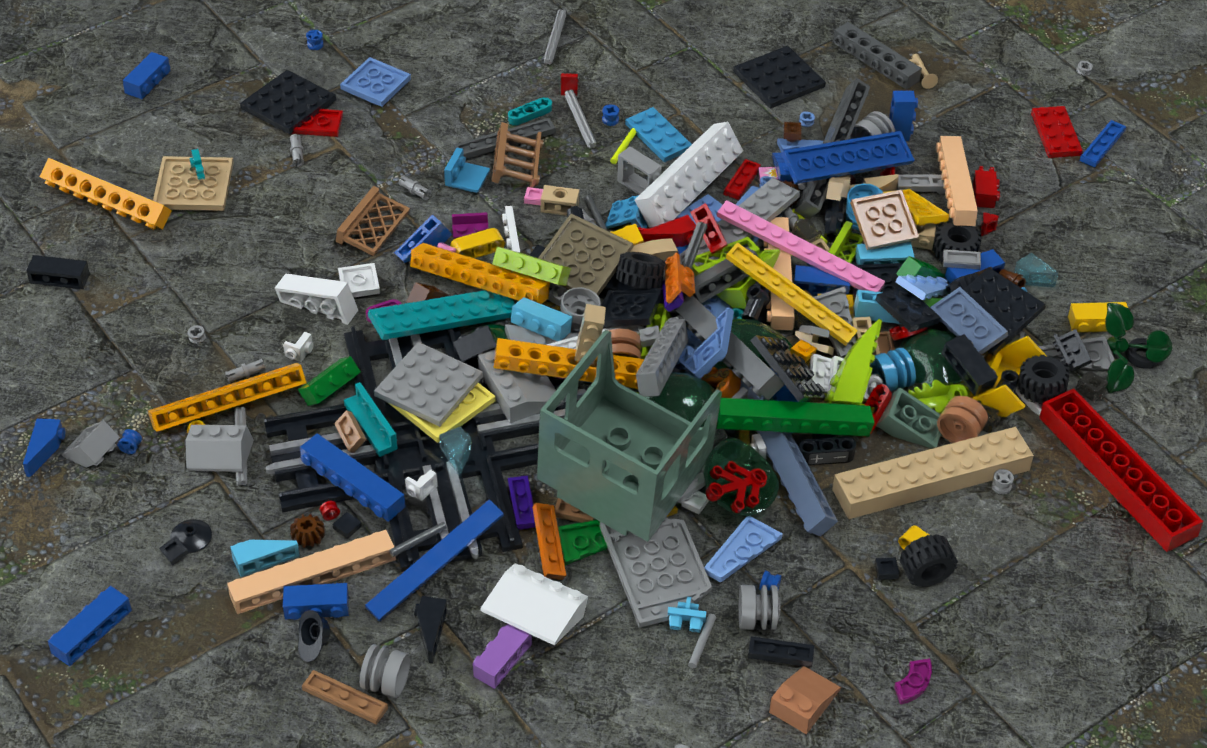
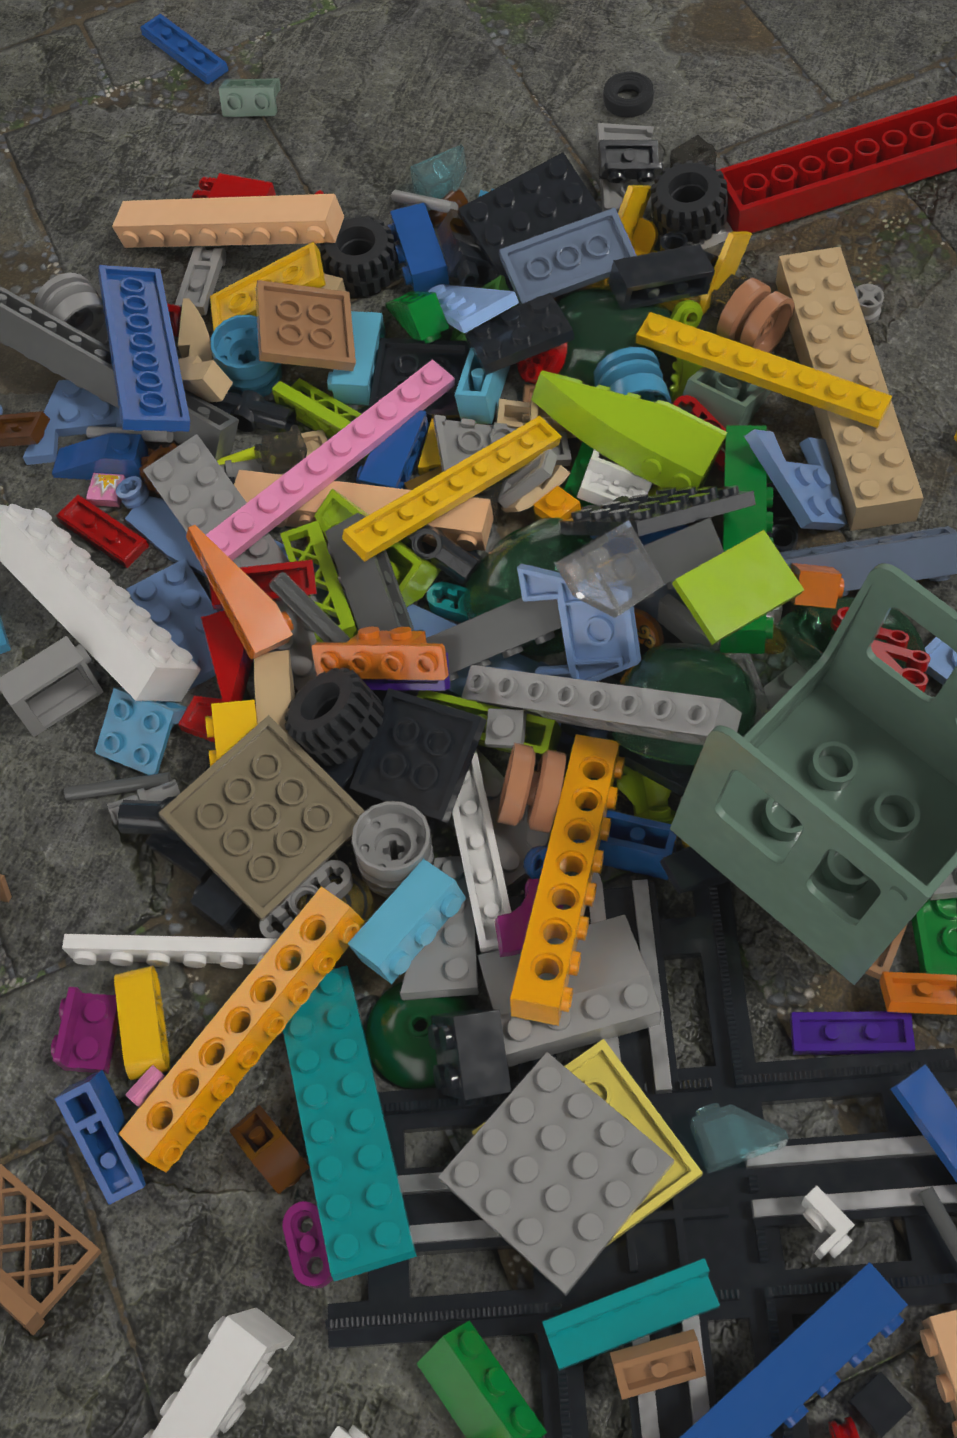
camera: 70 degrees left, 15 degrees up
white plate [338,263,380,297] -> none
lime brick [492,247,571,286] -> none
bright pink tile [524,187,543,206] -> none
tan brick [541,185,579,216] -> none
tan brick [575,304,606,364] -> none
blue brick [889,91,918,141] -> none
light grey tile [943,250,981,269] -> none
red plate [1031,106,1083,158] -> none
yellow brick [1068,302,1128,332] -> none
light grey bush [1076,61,1093,76] -> none
dark green plant [1105,303,1173,393] -> none
none -> orange slope [186,525,294,660]
none -> sand green bracket [219,78,281,117]
none -> light grey bar [391,190,458,213]
none -> clear slope [554,520,665,618]
none -> yellow plate [636,312,892,428]
none -> lime tile [672,530,804,645]
none -> medium blue wing [744,429,847,531]
none -> orange brick [790,563,844,609]

